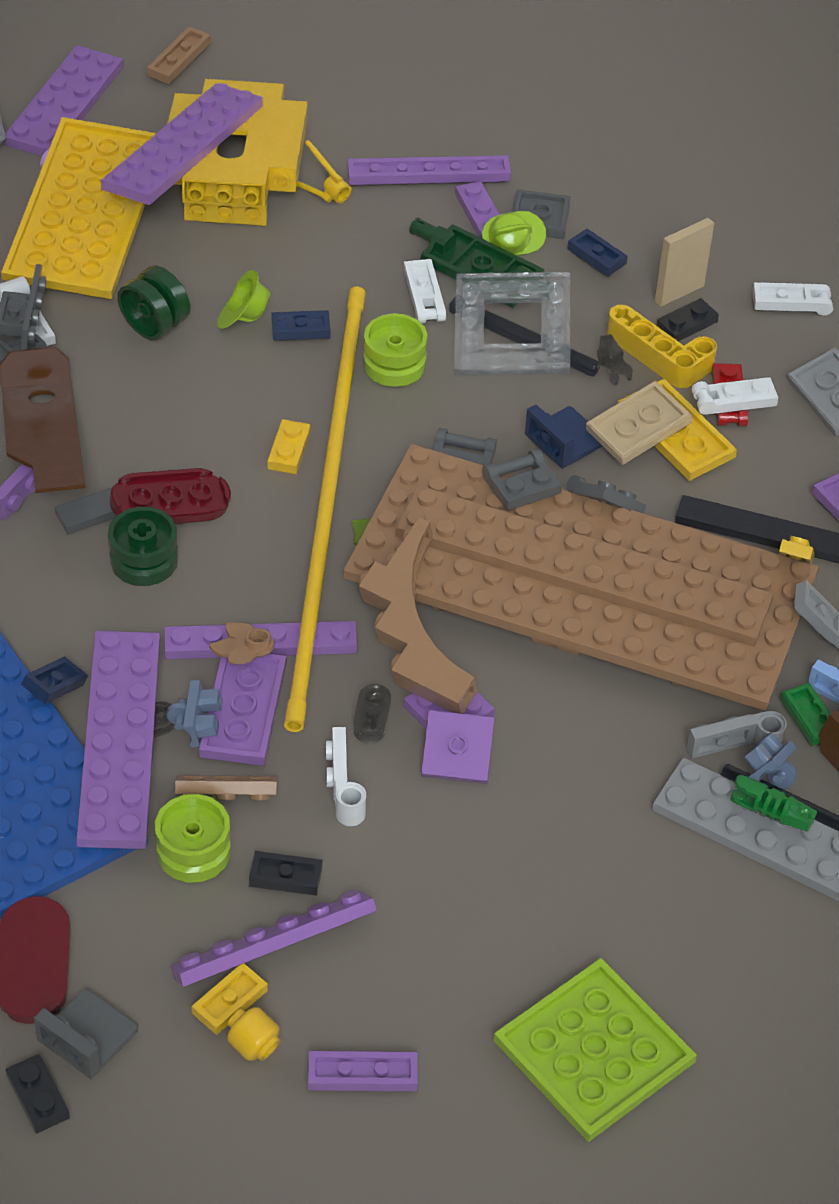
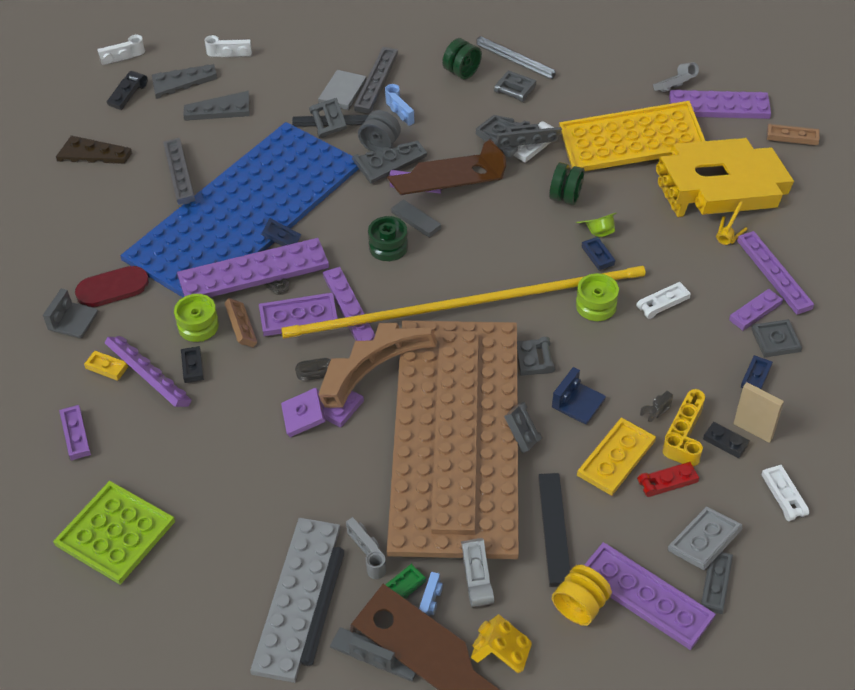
camera: 75 degrees right, 0 degrees up
black plate [5,1054,70,1134] -> none
medium lavender plate [101,83,263,205] -> none
dark red tile [110,468,231,524] -> none
sand blue hips [166,680,223,747] -> none
medium nougat plate [209,622,274,665] -> none
yellow head [227,1007,281,1061] -> none
yellow plate [268,419,311,474] -> none
white plate [326,727,366,826] -> none
dark green plate [409,217,558,308] -> none
black axle [449,297,600,377] -> none
clear plate [454,272,570,375] -> none
lime piece [482,211,546,255] -> none
dark grey plate [482,449,562,511] -> none
tan tile [586,381,693,465] -> none
white plate [691,377,778,415] -> none
green hinge [730,775,817,832] -> none
sand blue hips [744,733,797,789] -> none
yellow plate [779,536,815,564] -> none

